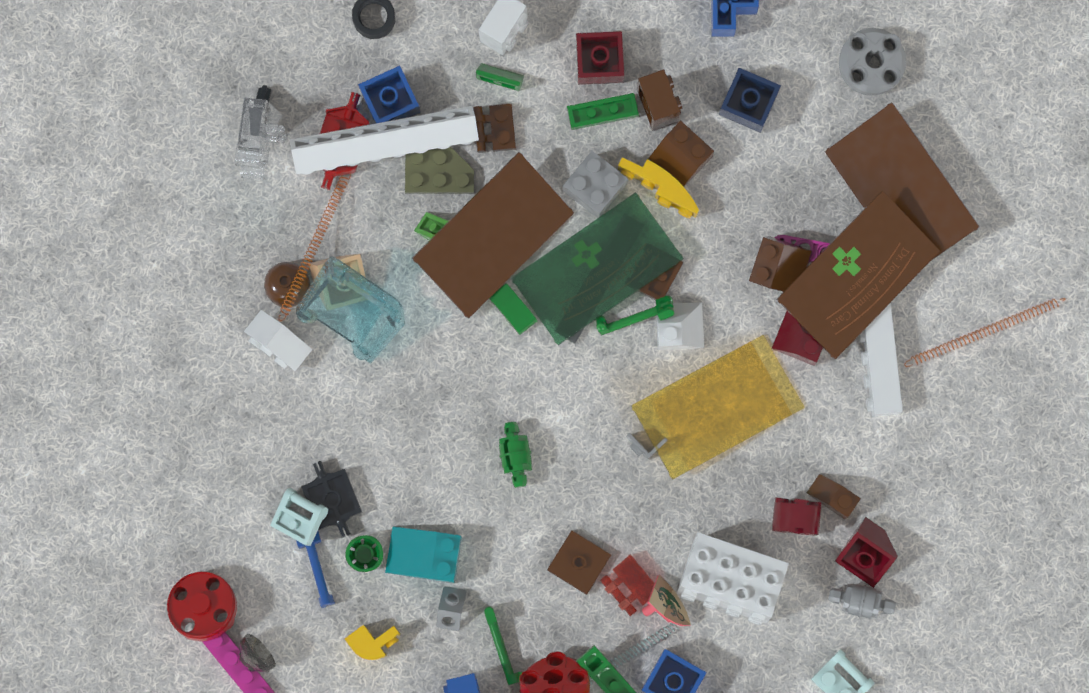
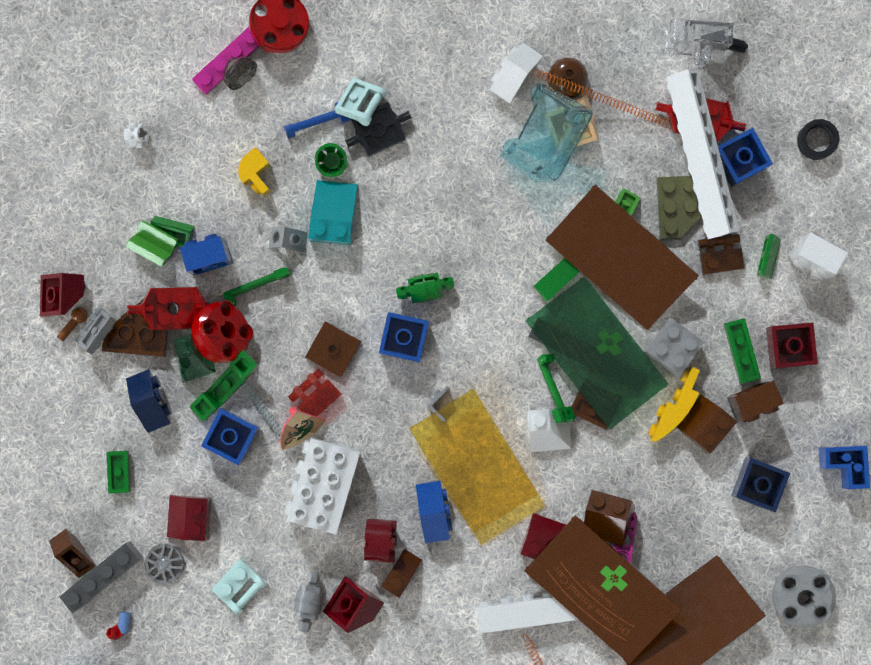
camera: 90 degrees right, 5 degrees up
none -> blue brick [379,312,429,363]
none -> blue brick [416,481,453,543]

